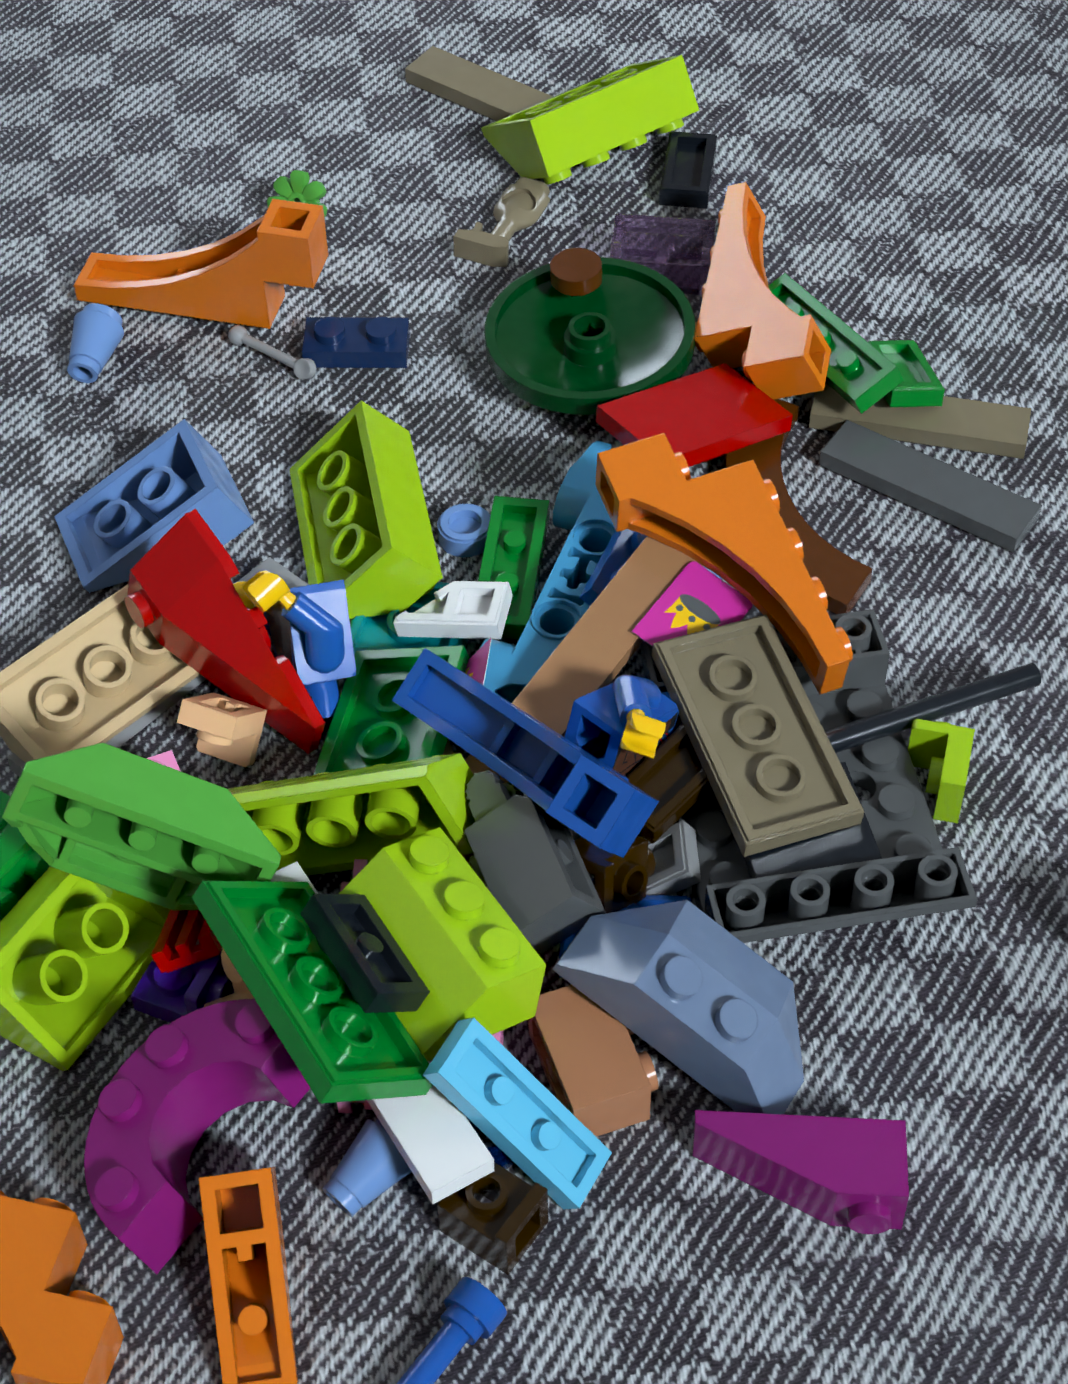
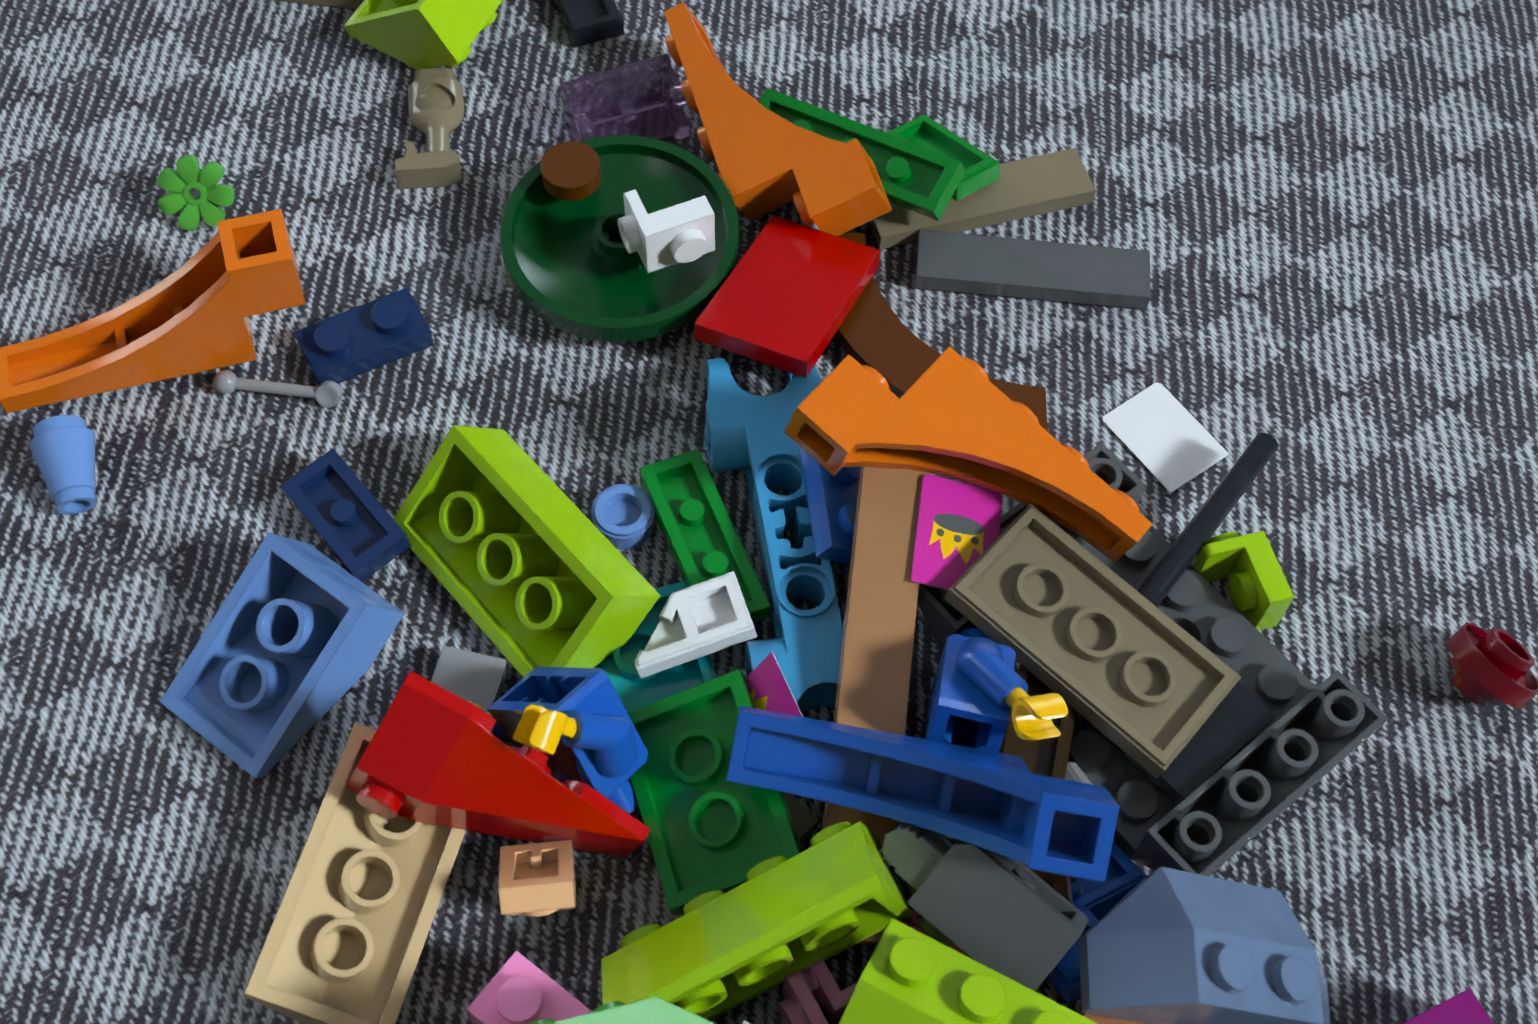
camera: 35 degrees left, 10 degrees up
none -> dark blue plate [280,449,411,582]
none -> white bracket [617,189,715,273]
none -> white sticker [1103,383,1229,493]

